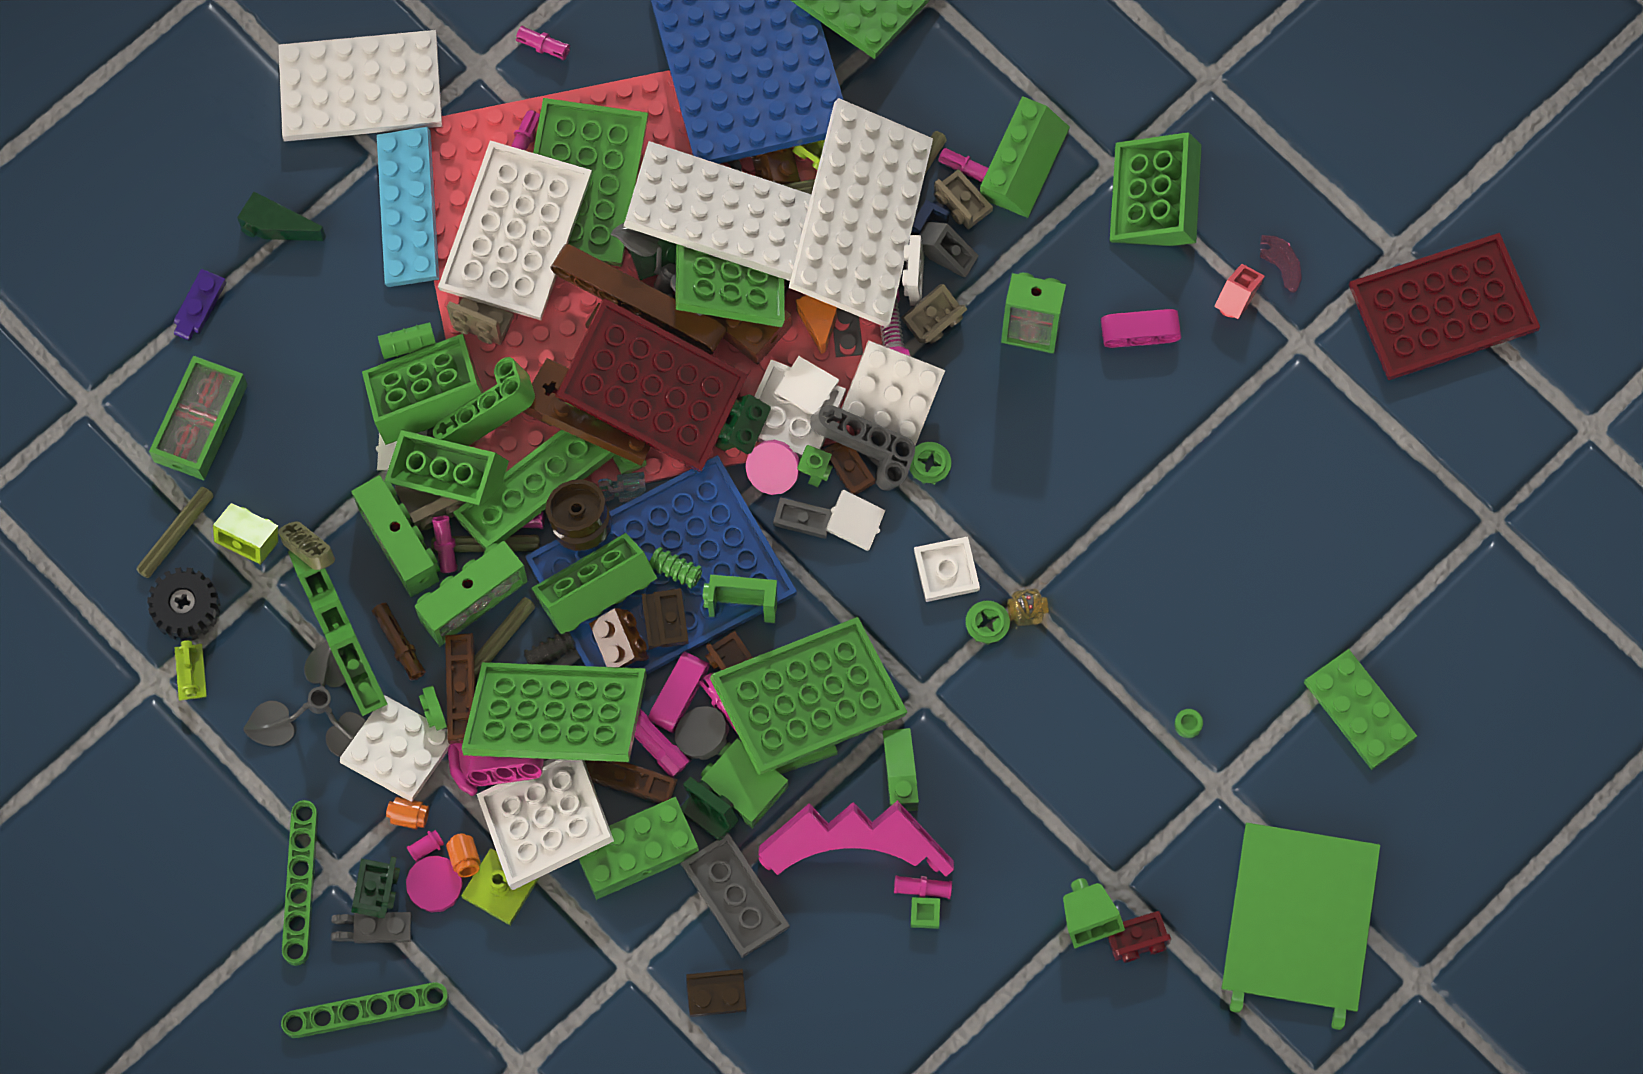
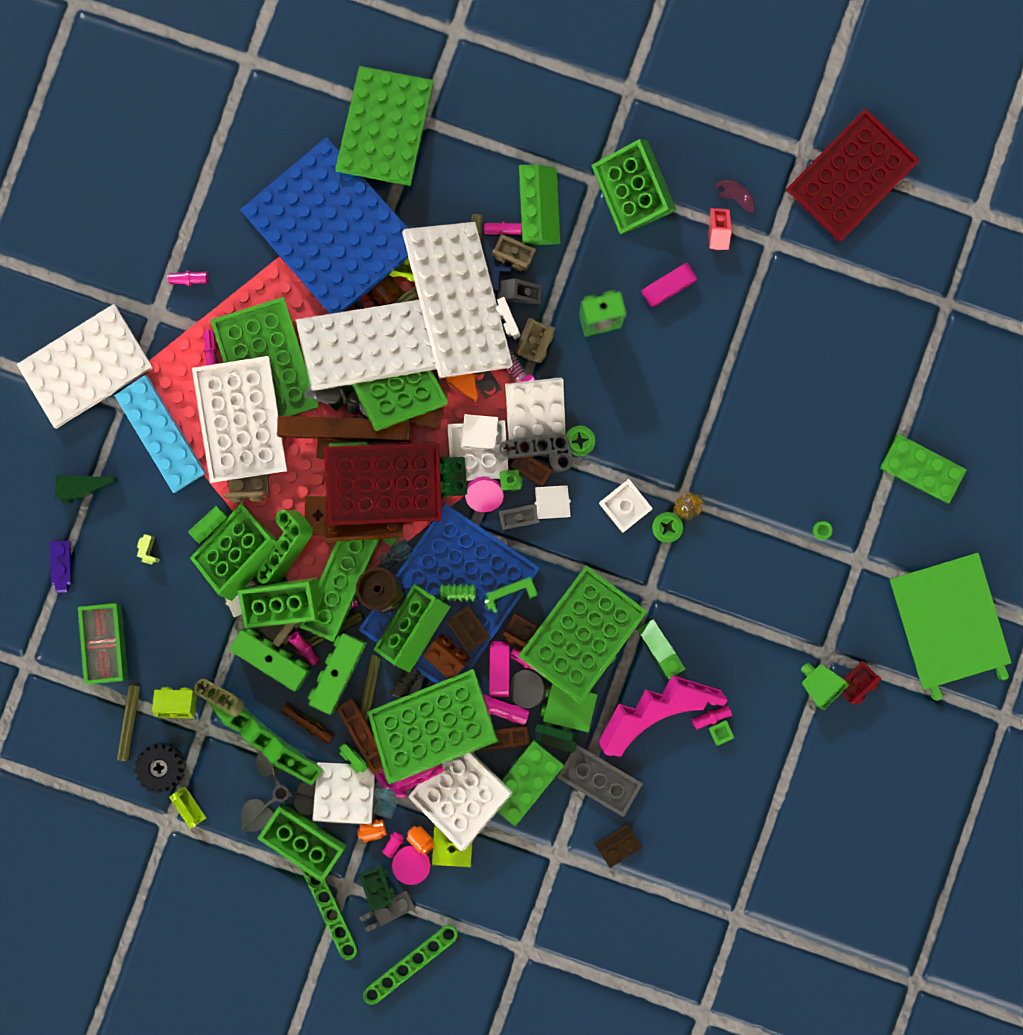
camera: 25 degrees left, 15 degrees up
none -> yellowish green bracket [137,534,160,565]
none -> bright green slope [257,802,347,882]
none -> clear light blue bracket [374,788,398,818]

